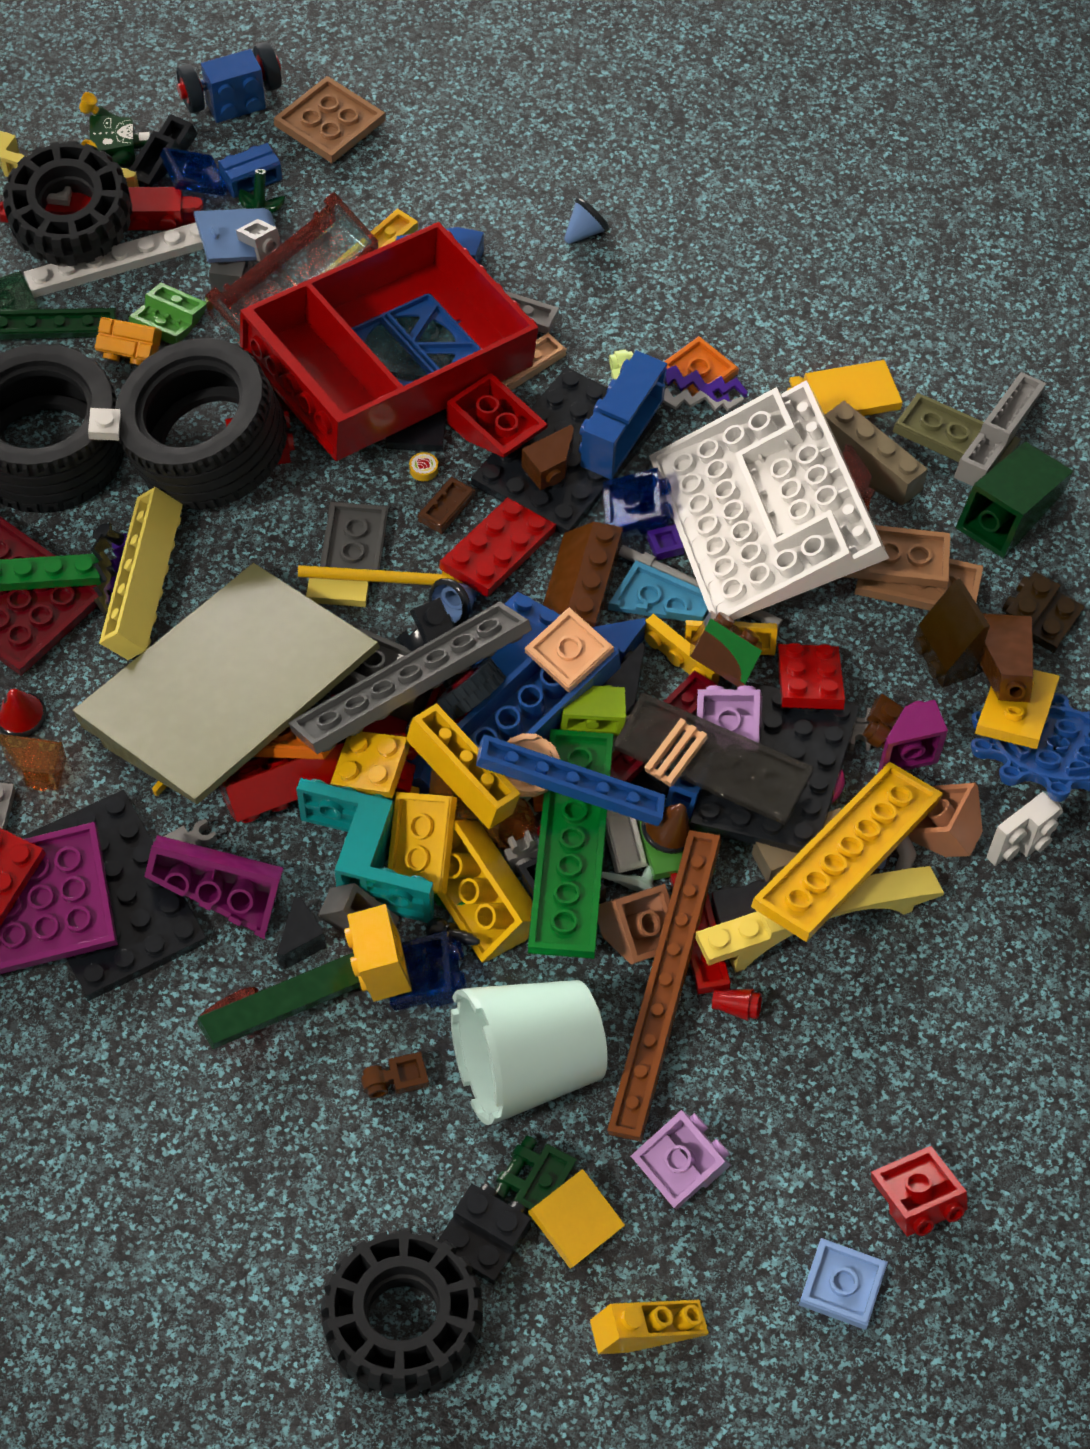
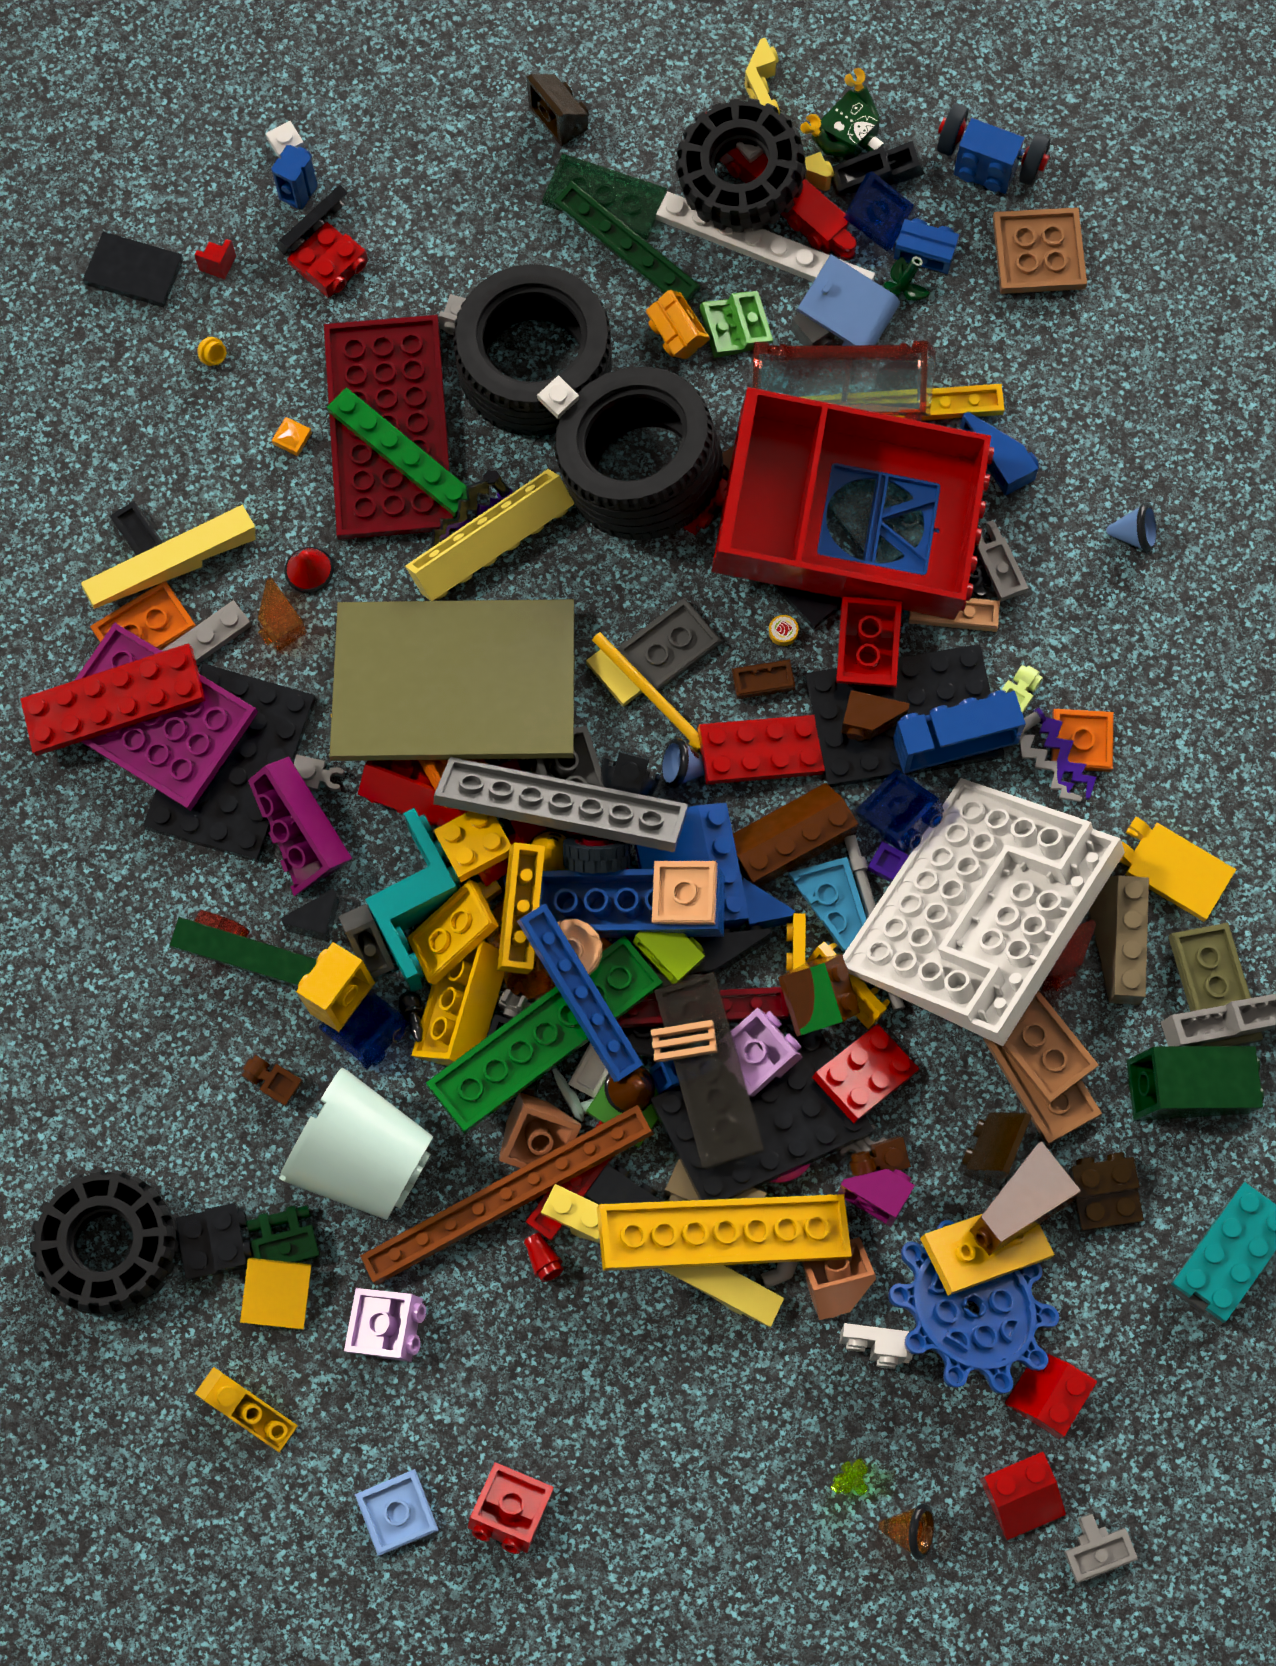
camera: 50 degrees right, 15 degrees up
light grey bracket [236,219,283,263] -> none

